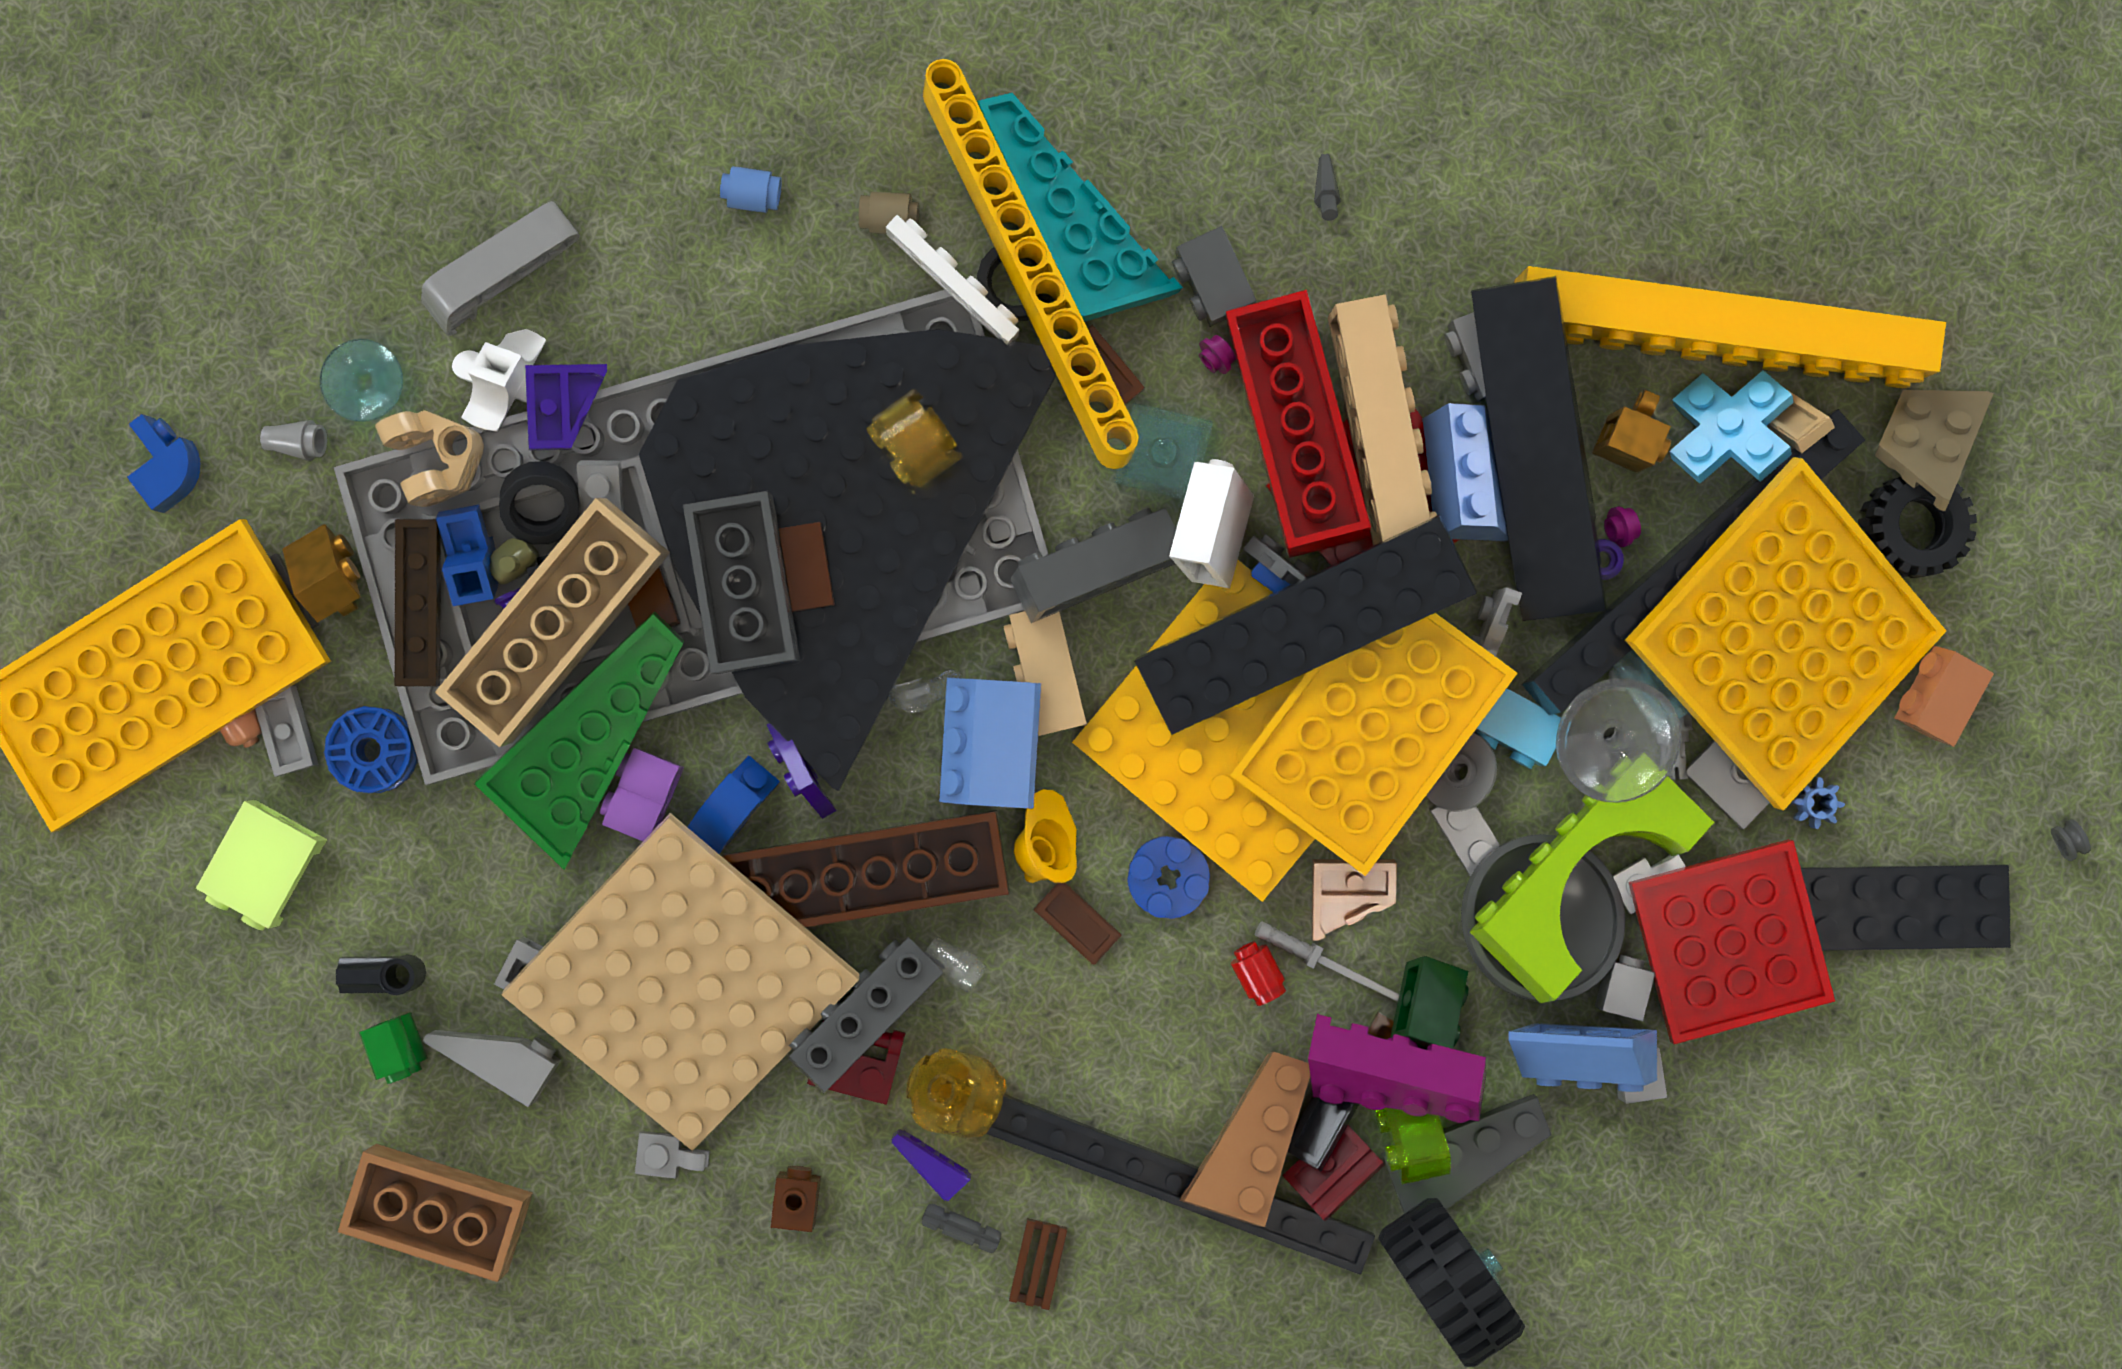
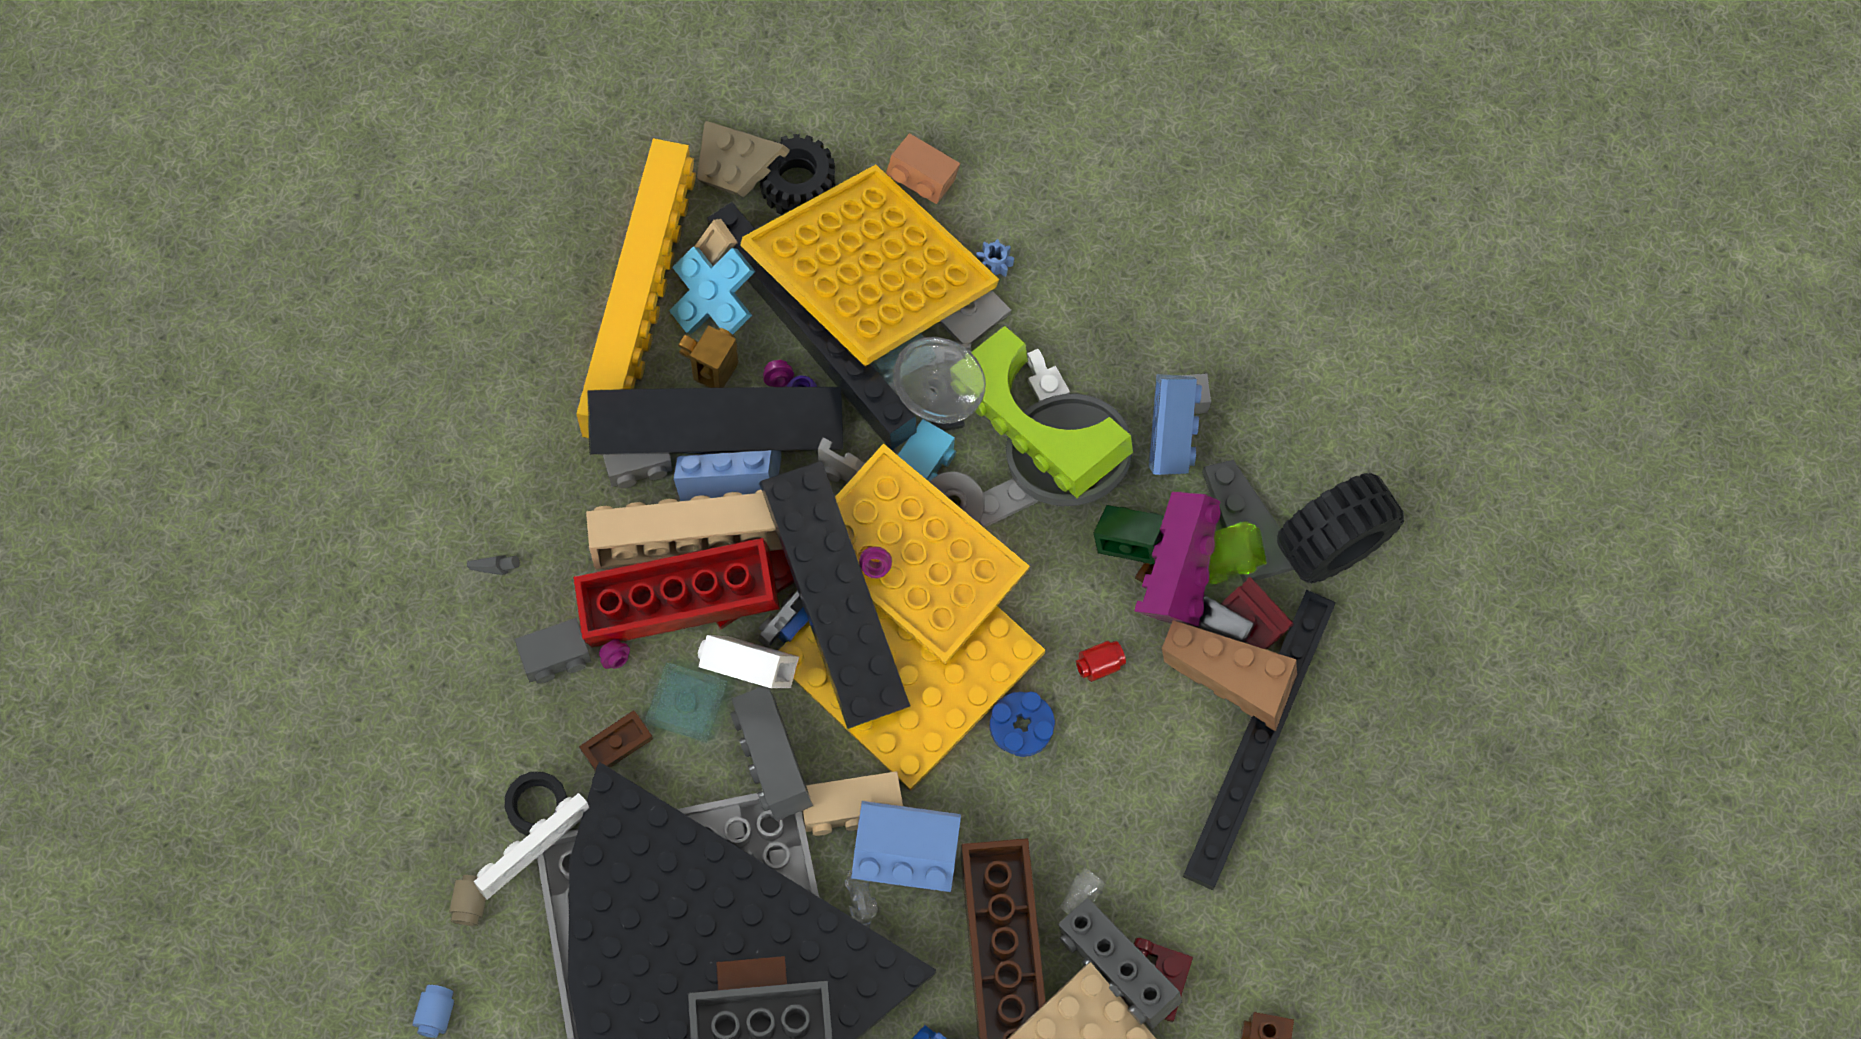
camera: 90 degrees left, 20 degrees down
dark purple wing [767,723,837,819] -> none
clear yellow brick [866,388,963,487] -> none
dark purple slope [891,1129,972,1201] -> none
clear yellow brick [906,1048,1007,1138] -> none
dark grey axle [922,1203,1001,1253] -> none
yellow beam [923,59,1139,469] -> none
teal wing [977,93,1183,322] -> none
reddish brown tile [1009,1218,1067,1310] -> none
yellow piece [1013,789,1077,883] -> none
reddish brown tile [1033,883,1122,965] -> none
light grey sword [1255,921,1399,1002] -> none
wing [1312,859,1397,941] -> none
light grey brick [1595,954,1654,1021] -> none
red plate [1628,839,1835,1044] -> none
black plate [1801,864,2011,951] -> none
dark grey bush [2051,819,2091,861] -> none
none -> magenta plate [859,547,892,578]

